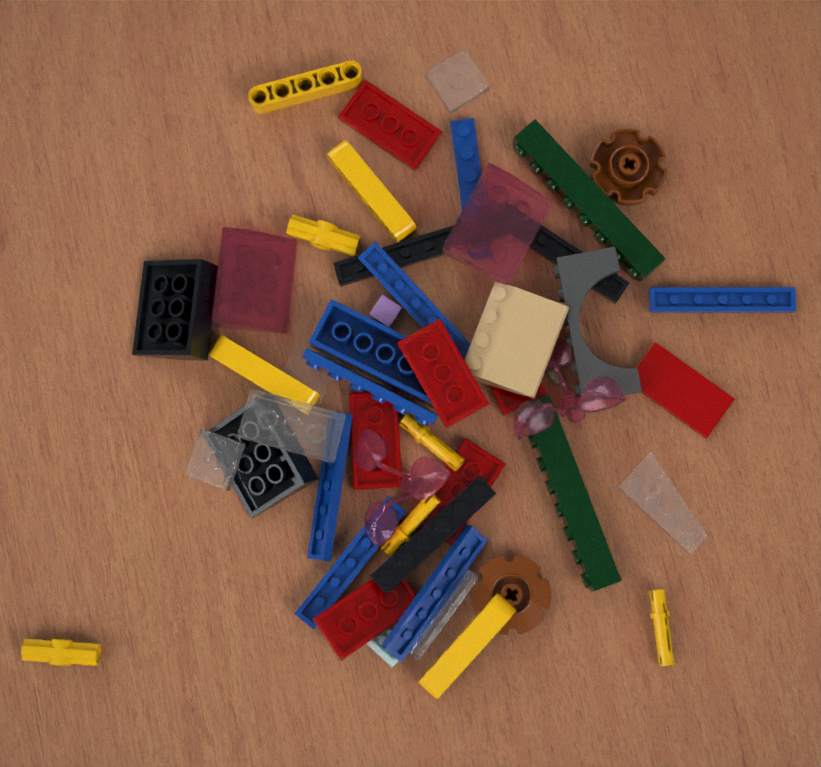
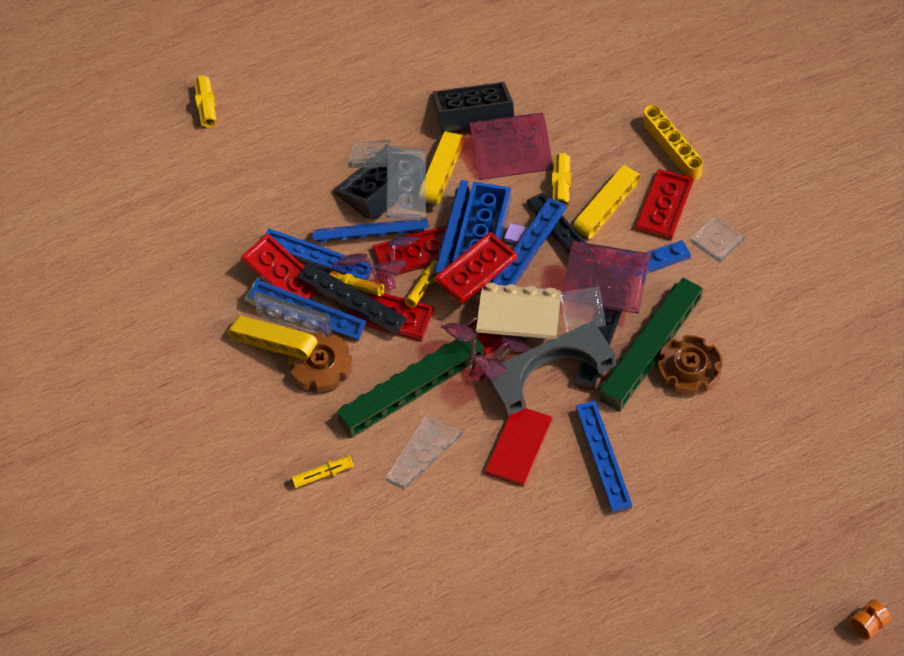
camera: 75 degrees right, 25 degrees down
none -> clear tile [560,286,606,332]

